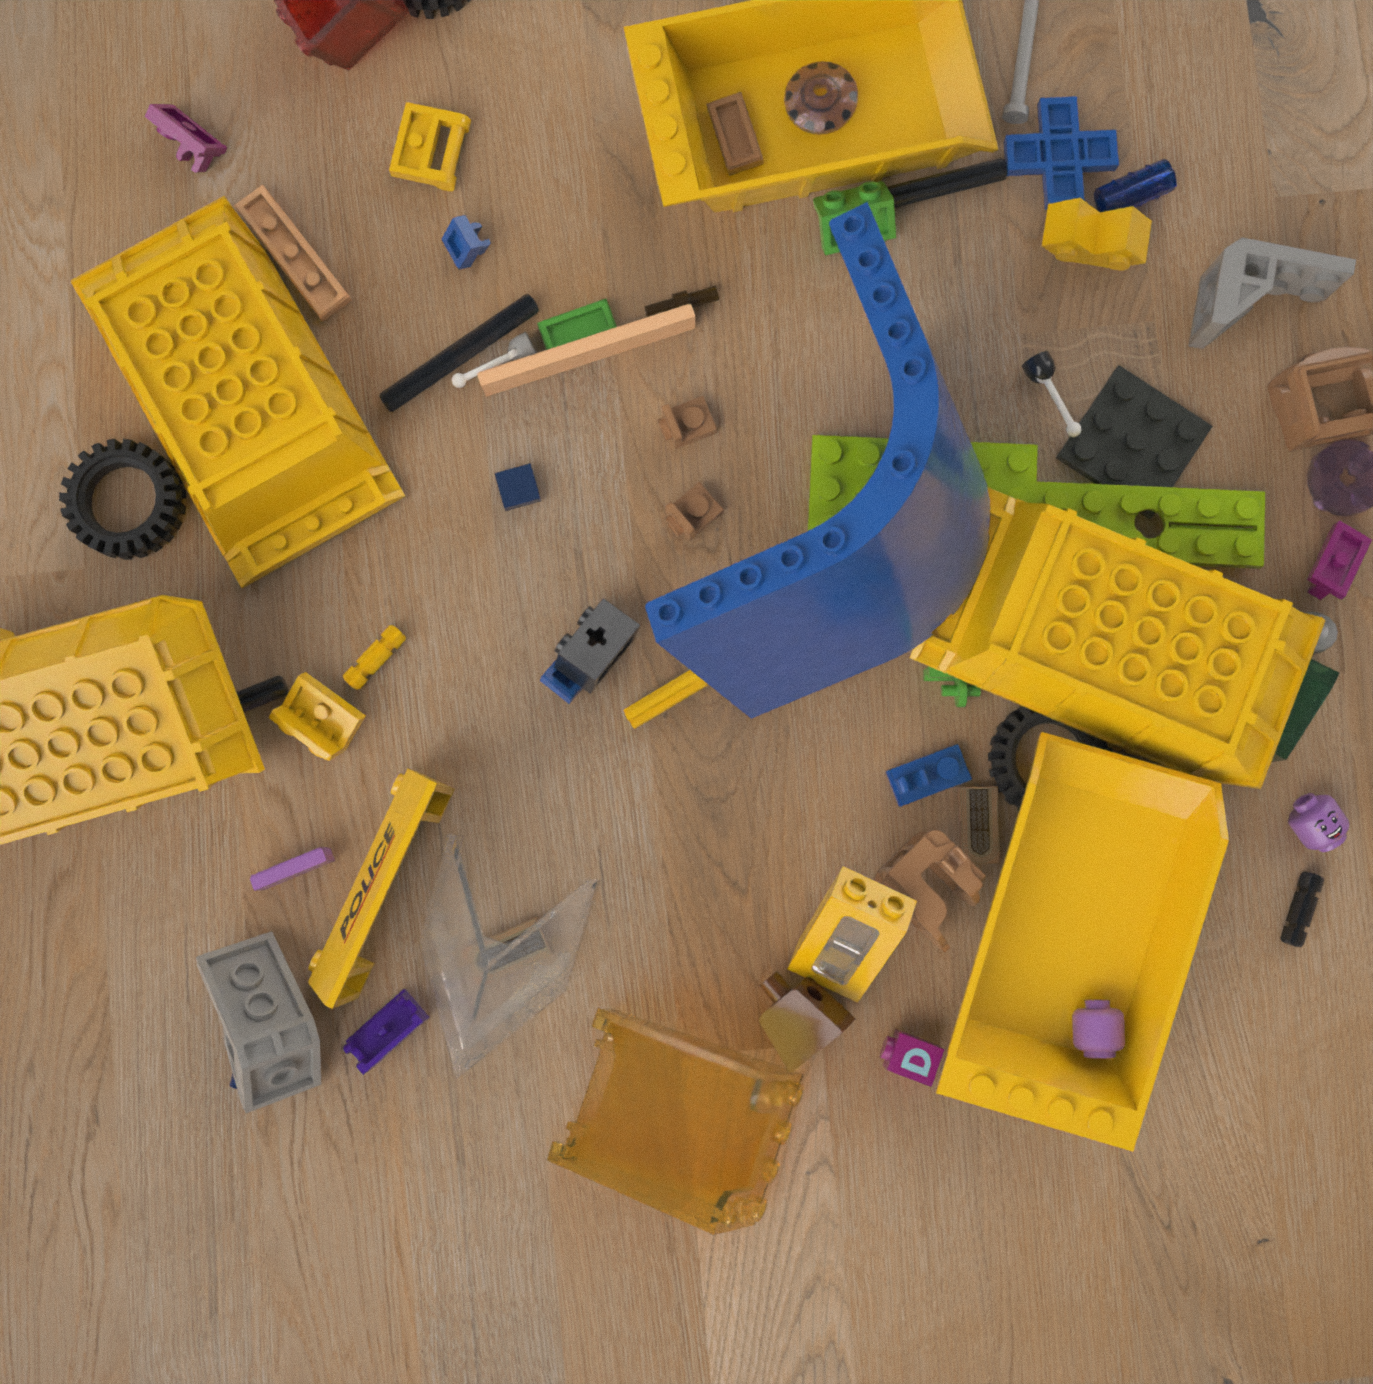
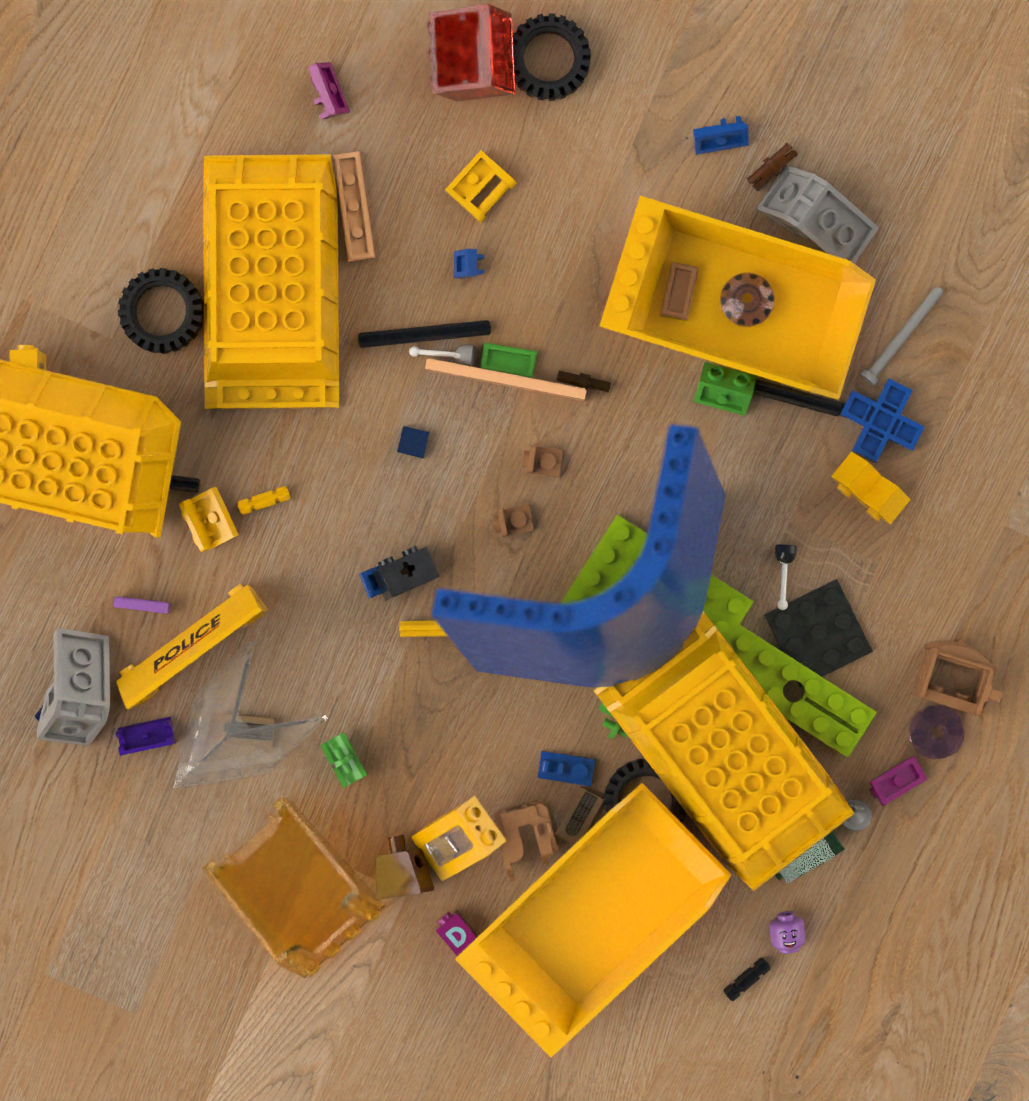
camera: 25 degrees right, 5 degrees up
medium lavender head [1072,1000,1125,1058] -> none
clear blue axle [1093,159,1177,212] -> none
light grey bracket [1188,237,1356,349] -> none
none -> bright green hips [320,732,368,788]

